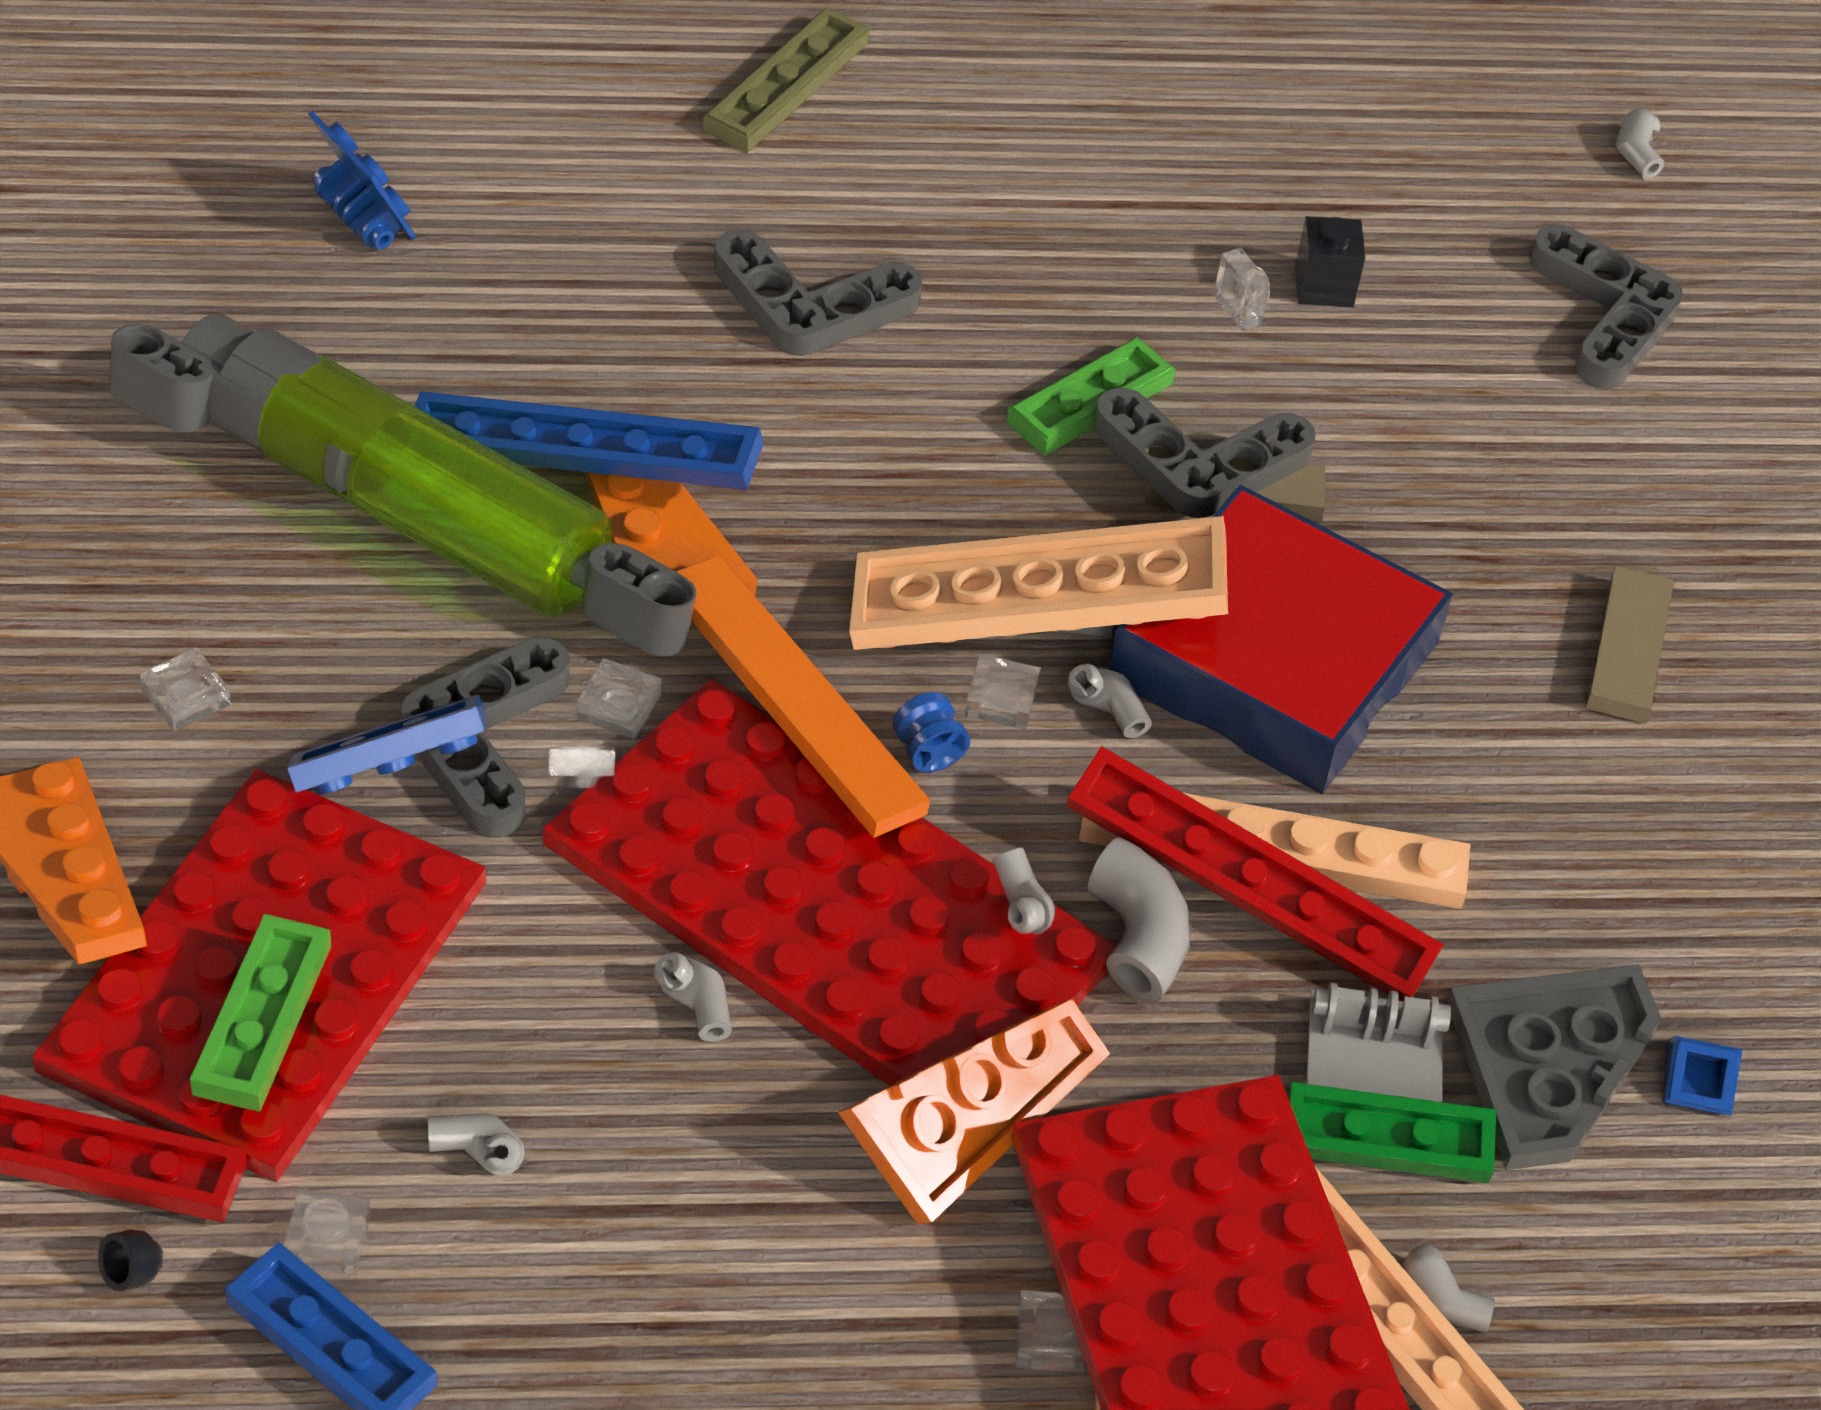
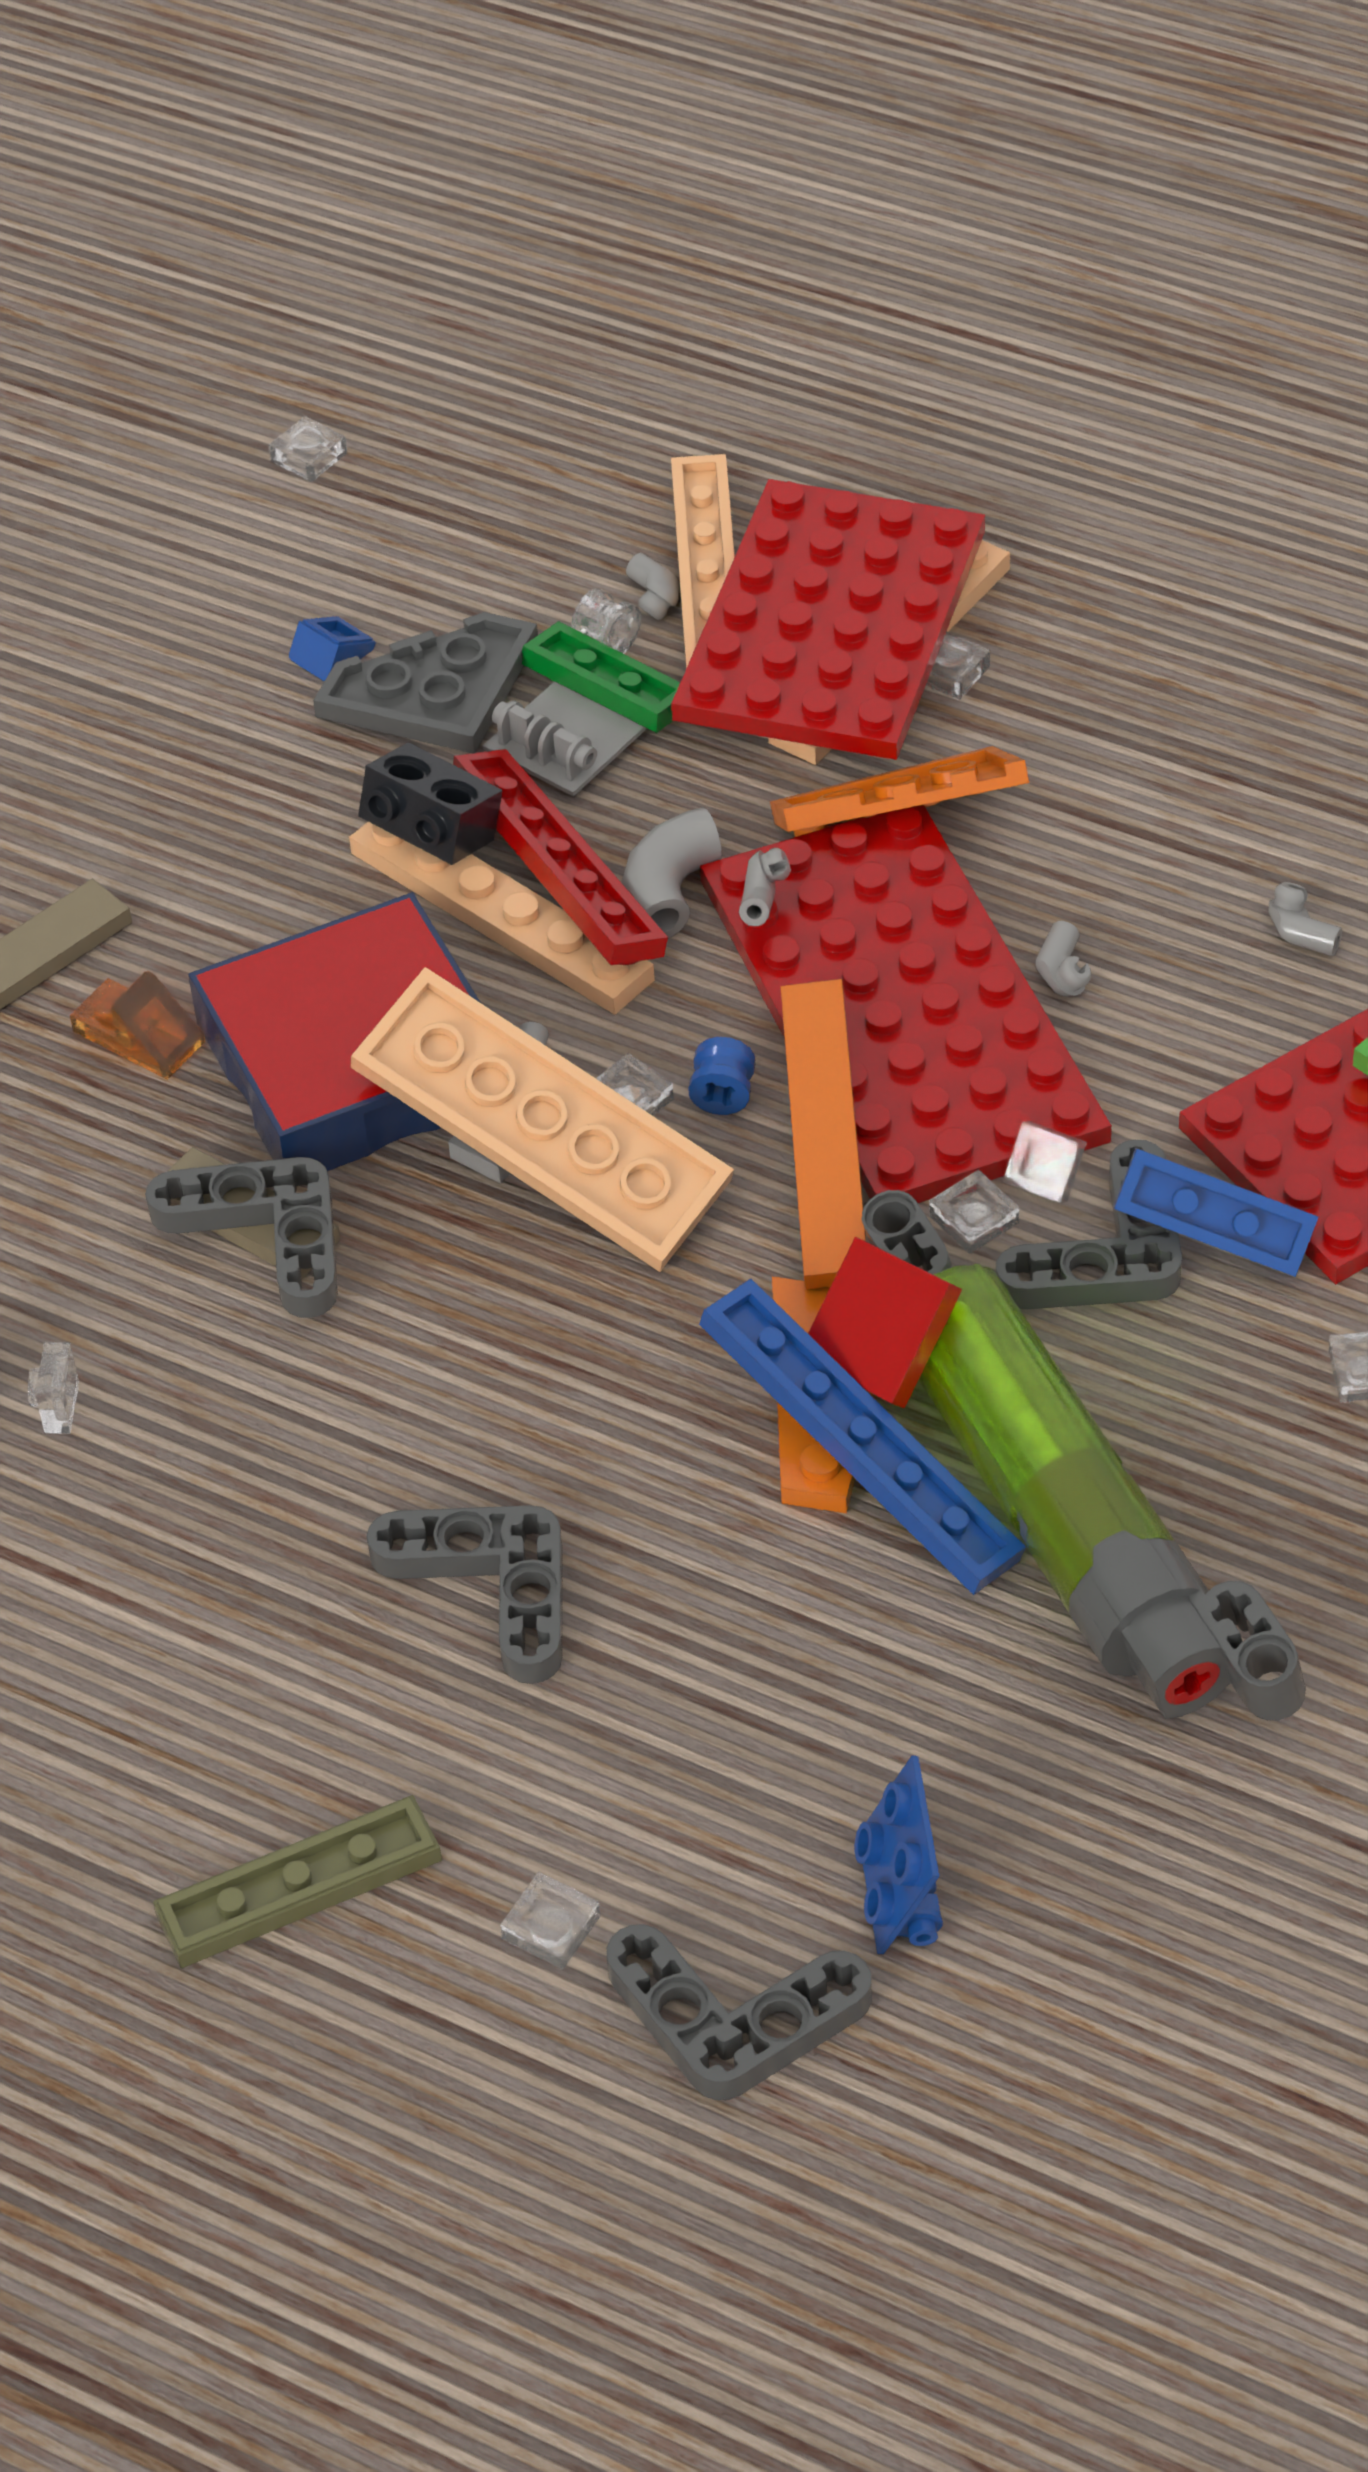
camera: 140 degrees left, 0 degrees up
bright green tile [1006,337,1176,456] -> none
none -> clear orange slope [70,970,205,1080]
none -> black brick [358,742,503,865]
none -> clear plate [500,1871,601,1970]
none -> clear wheel [571,588,642,654]
none -> dark grey beam [607,1924,872,2100]
none -> red tile [808,1236,963,1409]

